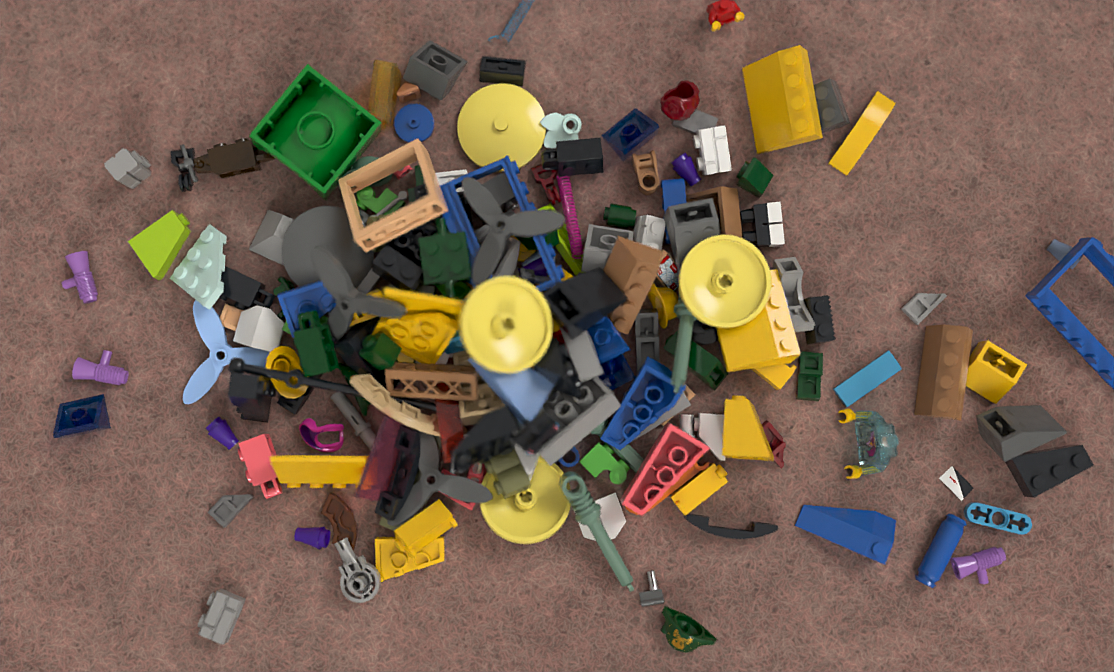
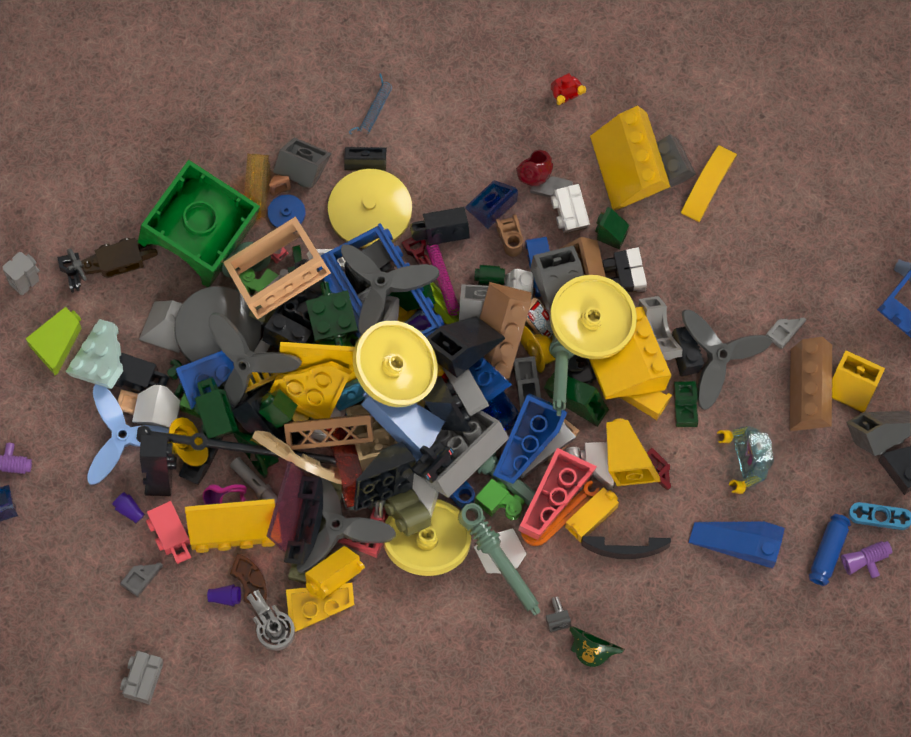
camera: 10 degrees left, 15 degrees down
light aqua plate [540,113,582,148] -> none
dark purple cone [671,152,701,187] -> none
dark azure tile [833,350,902,407] -> none
sticker [939,466,974,501] -> none
none -> dark grey piece [682,310,772,410]

